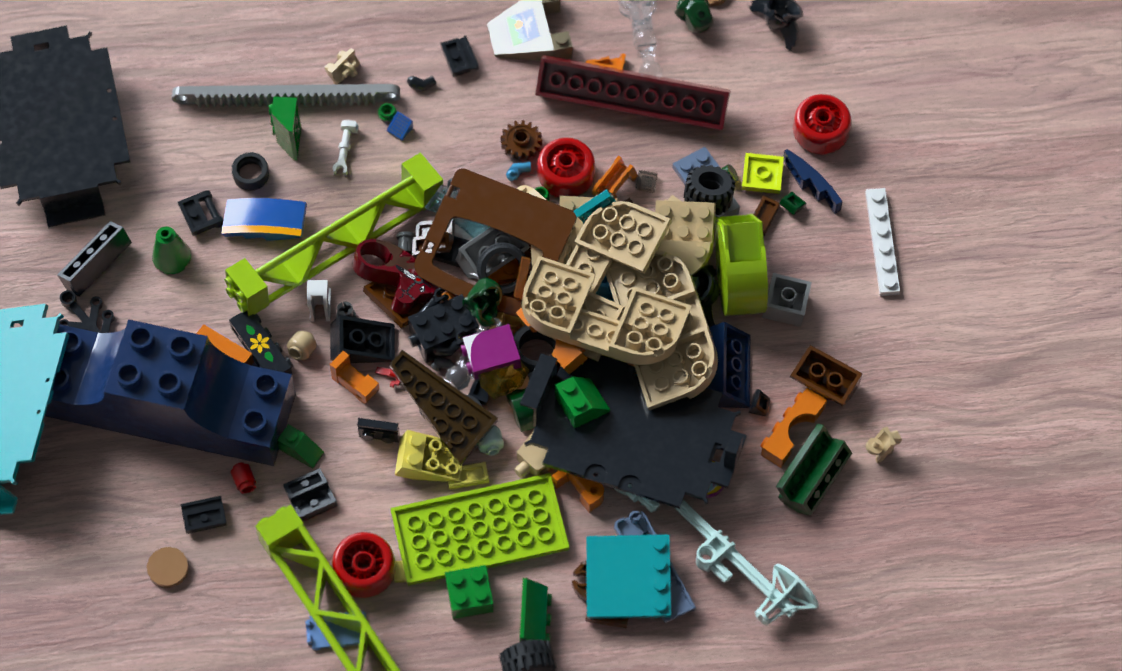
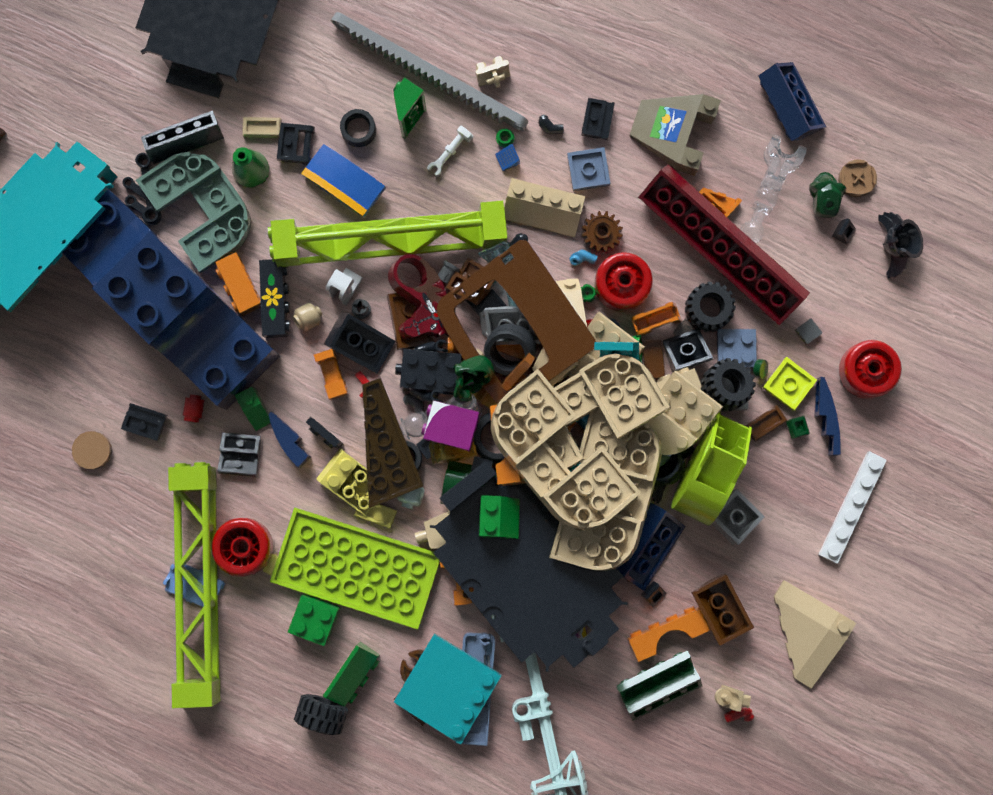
camera: 30 degrees right, 20 degrees up
none -> sand green plate [136,152,250,273]
none -> tan tile [243,117,282,138]
none -> dark blue slope [269,411,311,468]
none -> tan slope [504,178,585,238]
none -> sand blue plate [567,147,611,191]
none -> black slope [663,328,713,371]
none -> black tyre [685,281,736,332]
none -> red arm [724,708,754,723]
none -> tan slope [774,580,856,689]
none -> dark grey tile [795,318,822,345]
none -> black slope [832,218,856,244]

